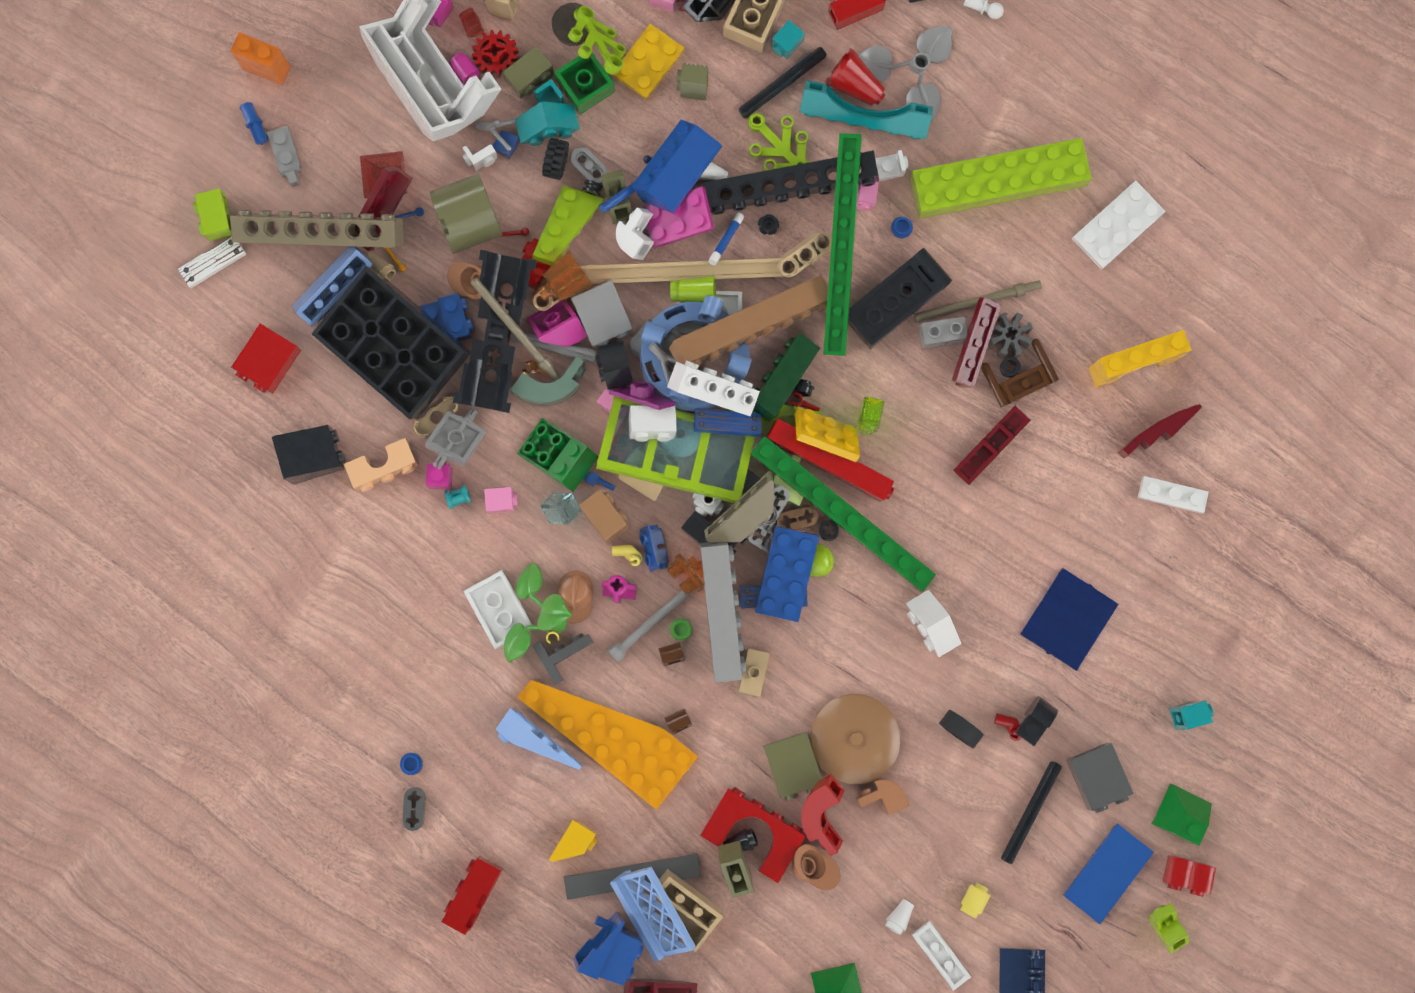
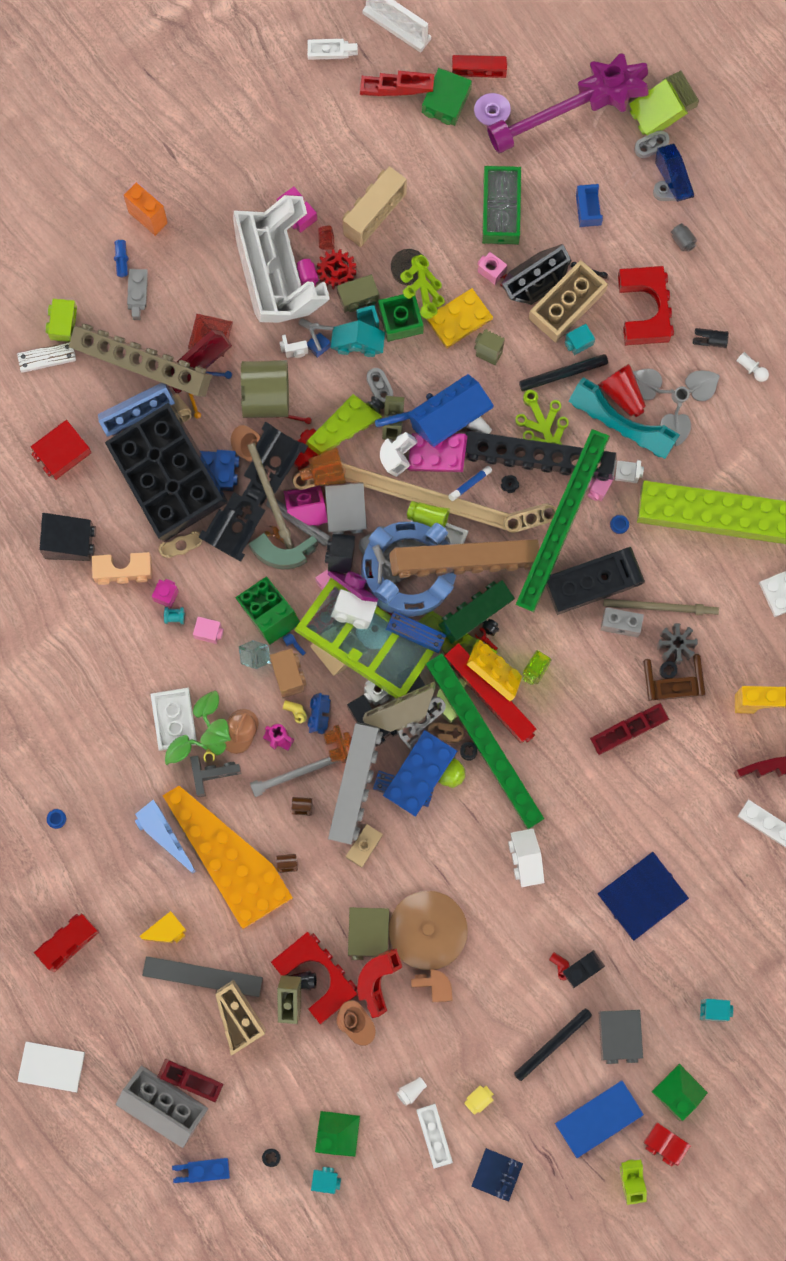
camera: 20 degrees right, 5 degrees down
dark grey beam [403,787,426,831] -> none
light grey plate [425,408,486,469] -> none
black tyre [542,138,569,180] -> none
blue piece [573,912,644,986] -> none
light blue fence [610,867,696,962] -> none
white brick [667,360,760,417] -> none
bright green tile [670,618,692,641] -> none
black tyre [939,710,984,749] -> none
fence [952,297,1001,388] -> none

